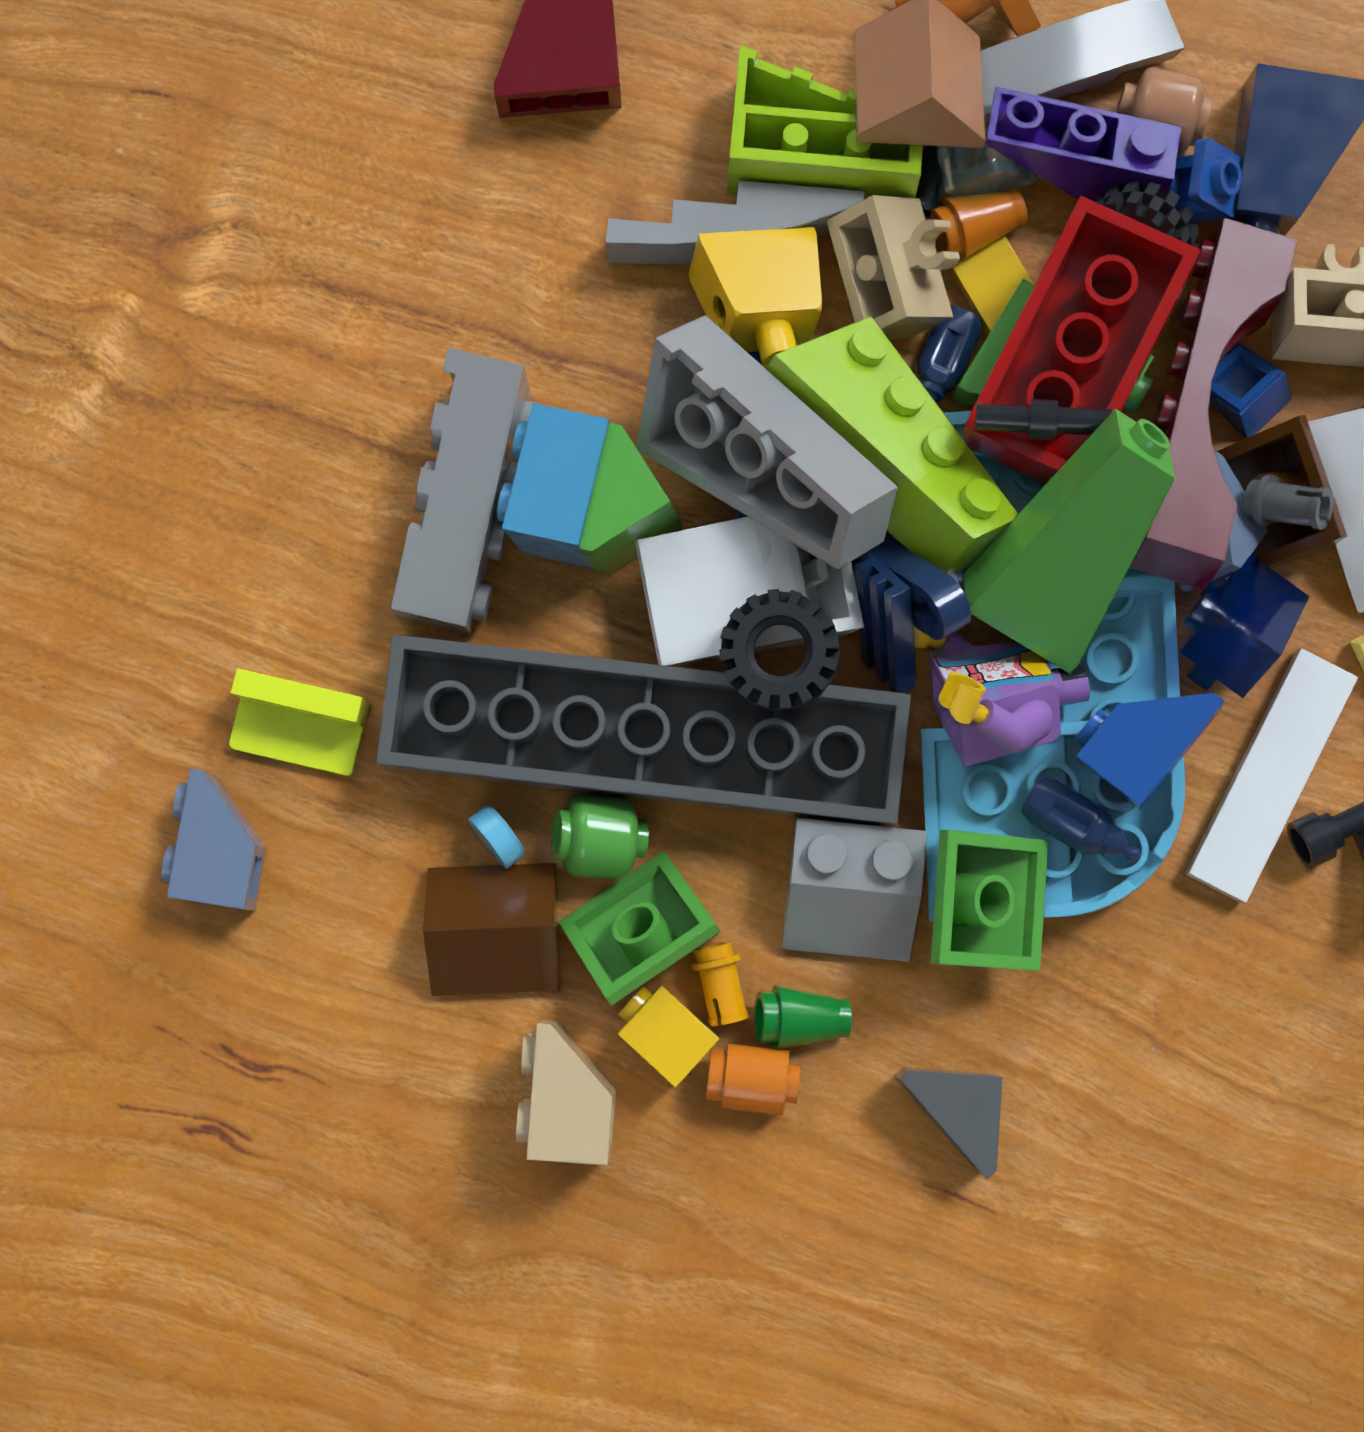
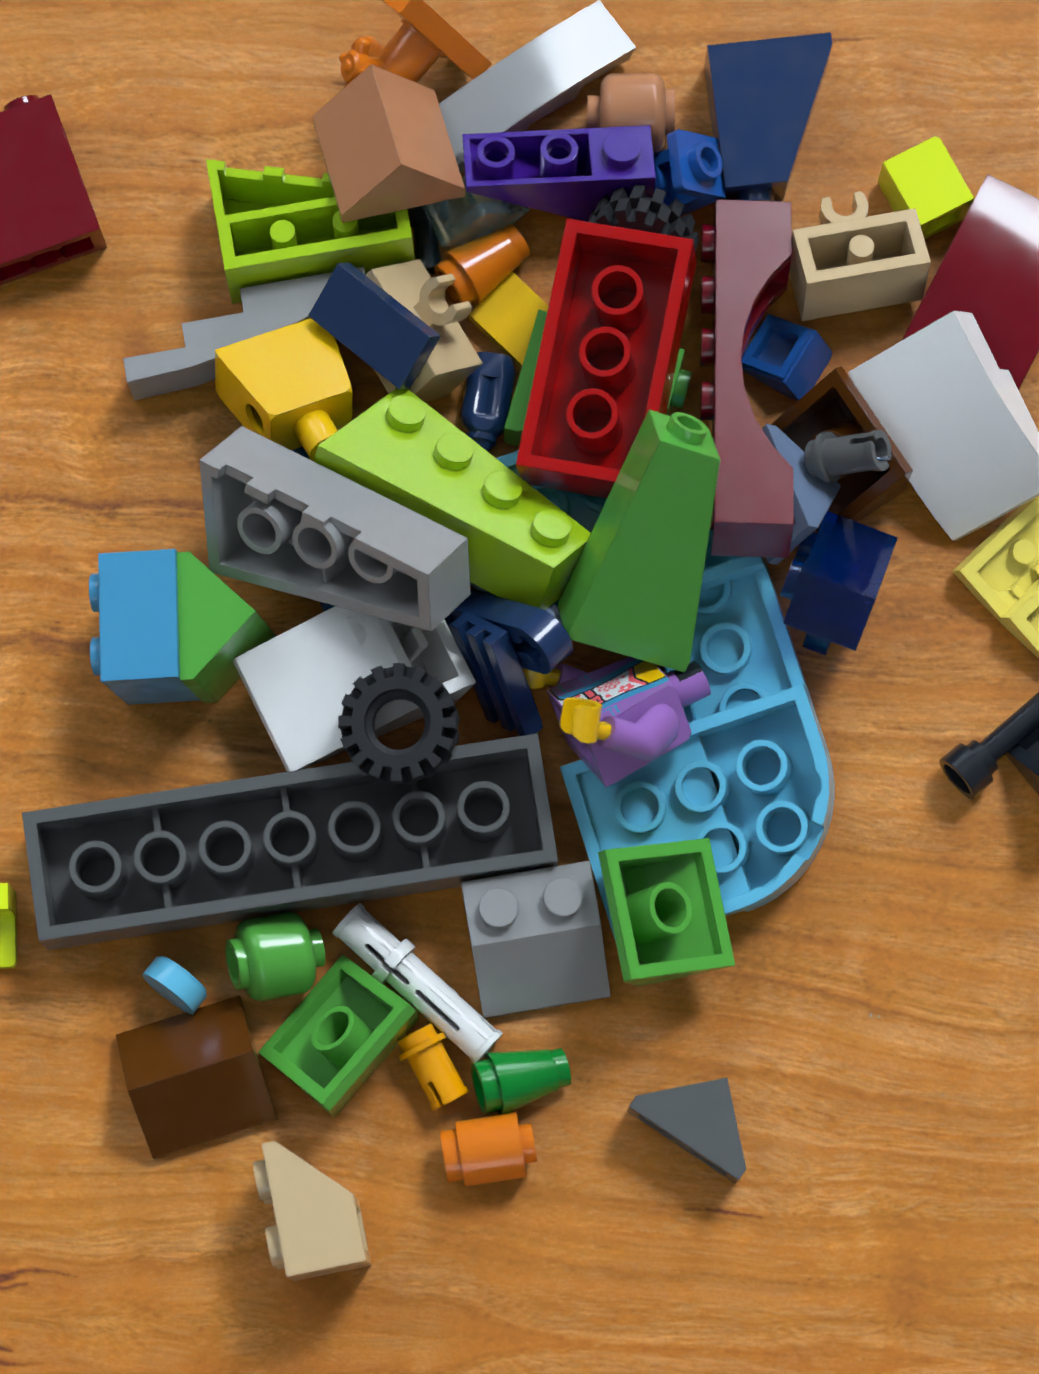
camera: 15 degrees left, 5 degrees down
light grey wedge [391,348,539,635] -> none
yellow brick [618,985,720,1088] -> none
black bar [975,399,1112,440] -> none
dark blue piece [1021,777,1140,862] -> none
blue slope [1075,693,1224,809] -> none
white tile [1184,648,1358,903] -> none
none -> dark blue tile [308,263,441,389]
none -> white pin [332,903,503,1063]

